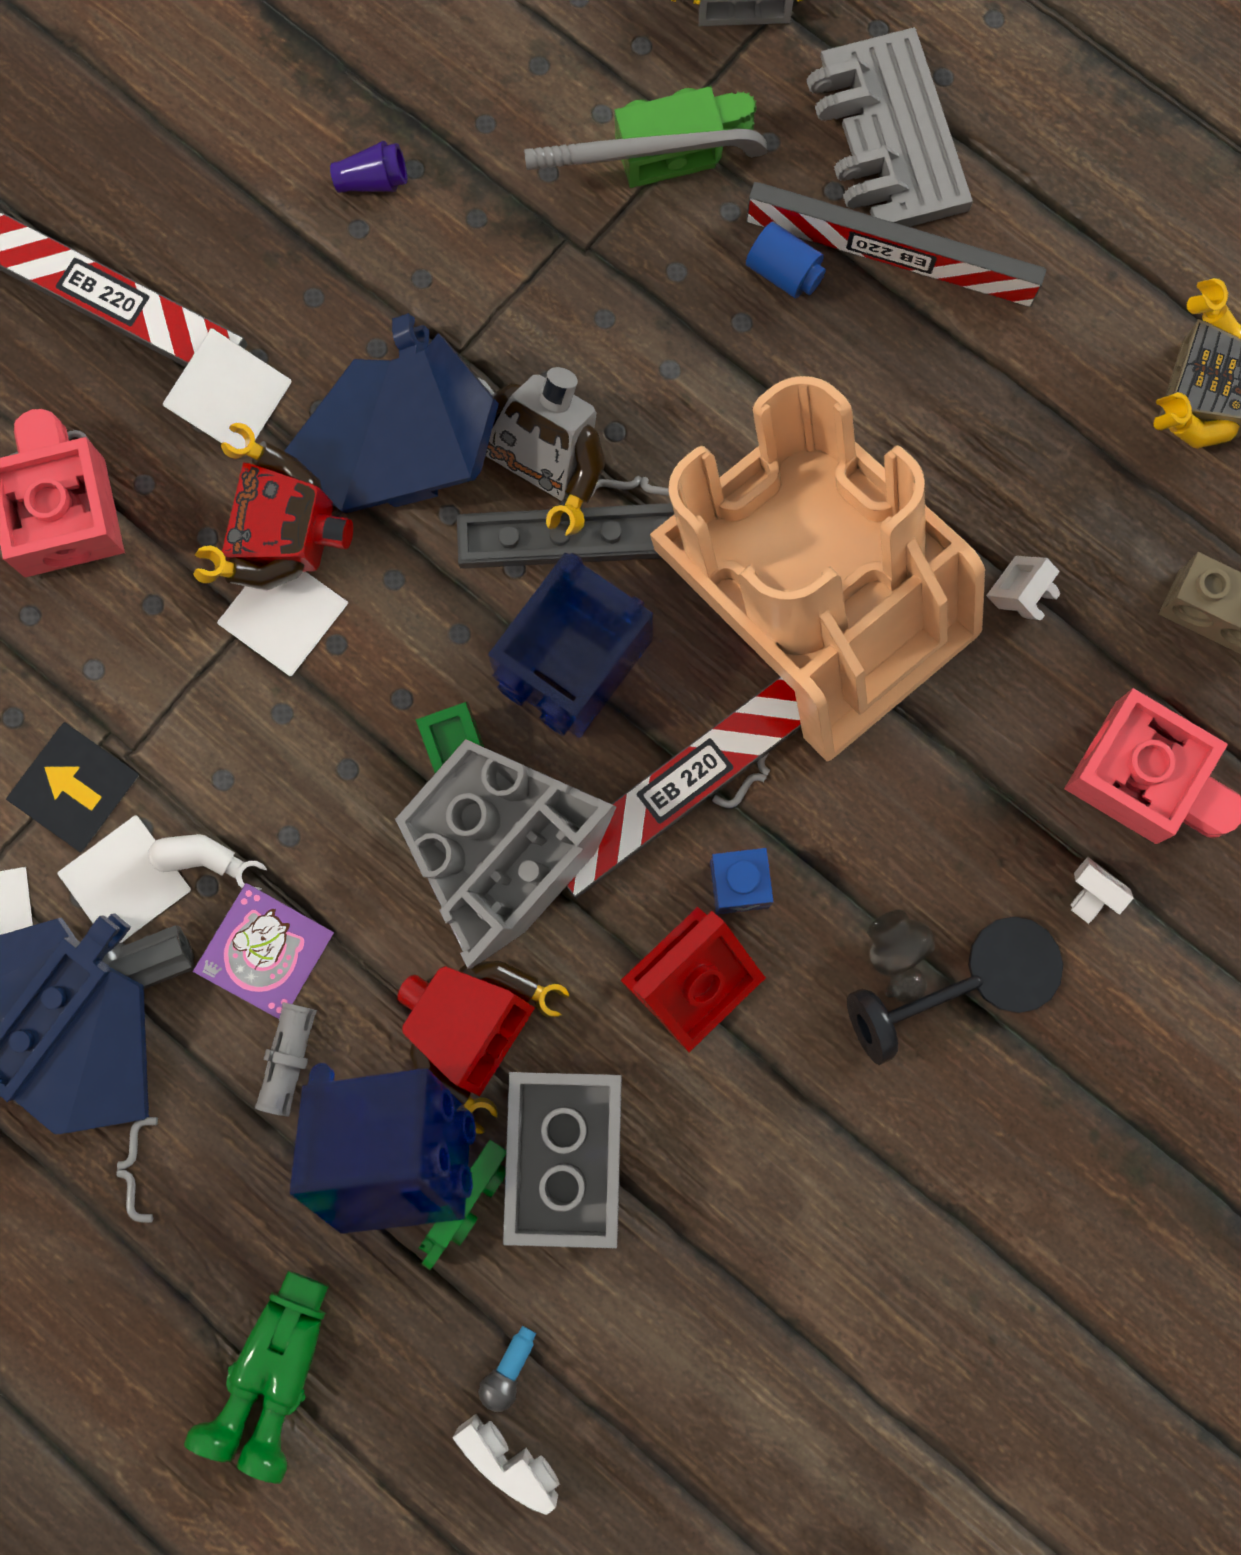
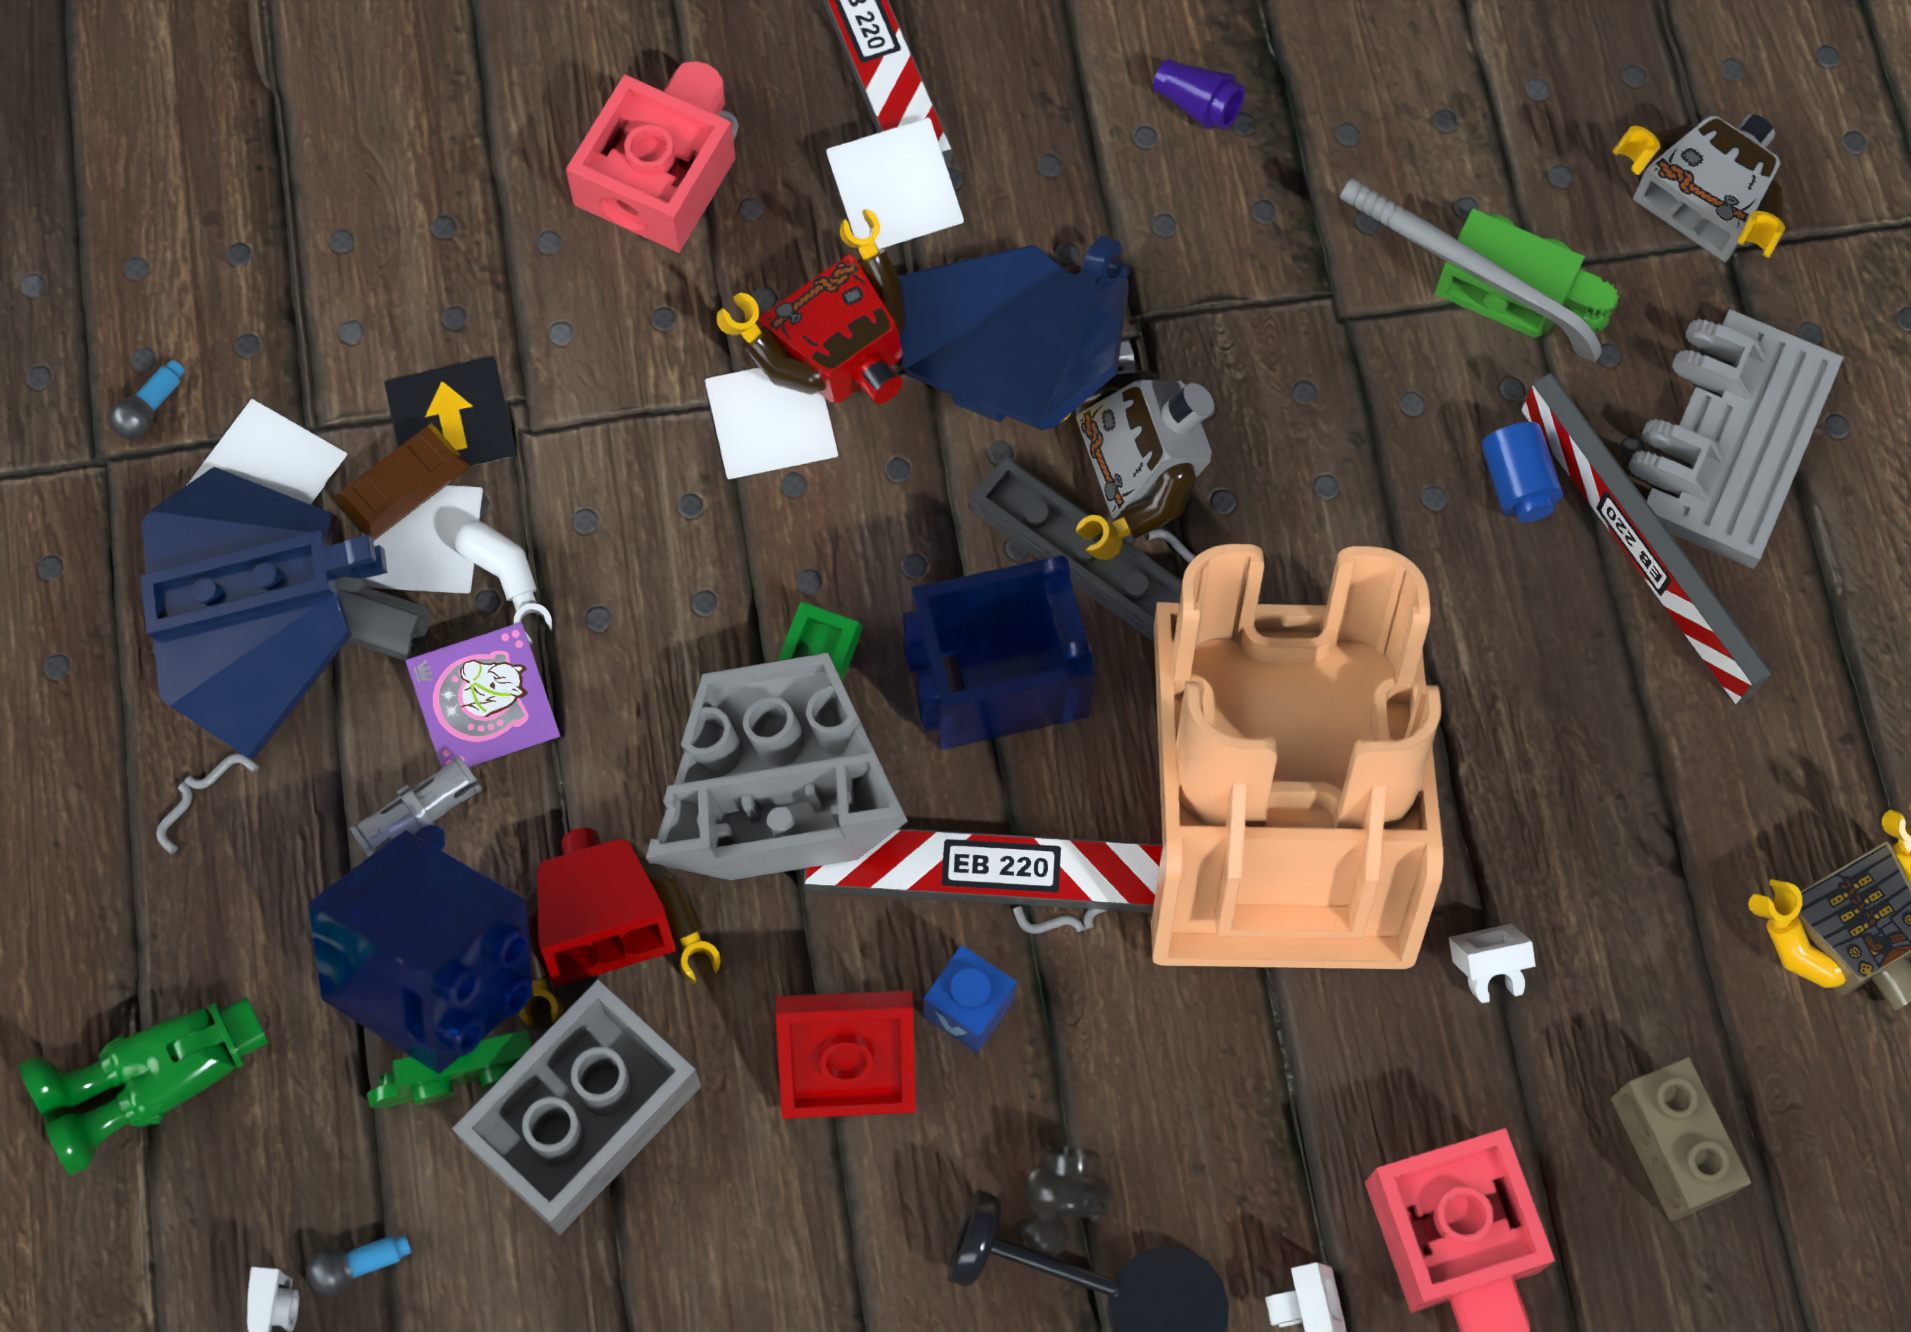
camera: 35 degrees right, 10 degrees down
none -> reddish brown tile [333,422,470,541]

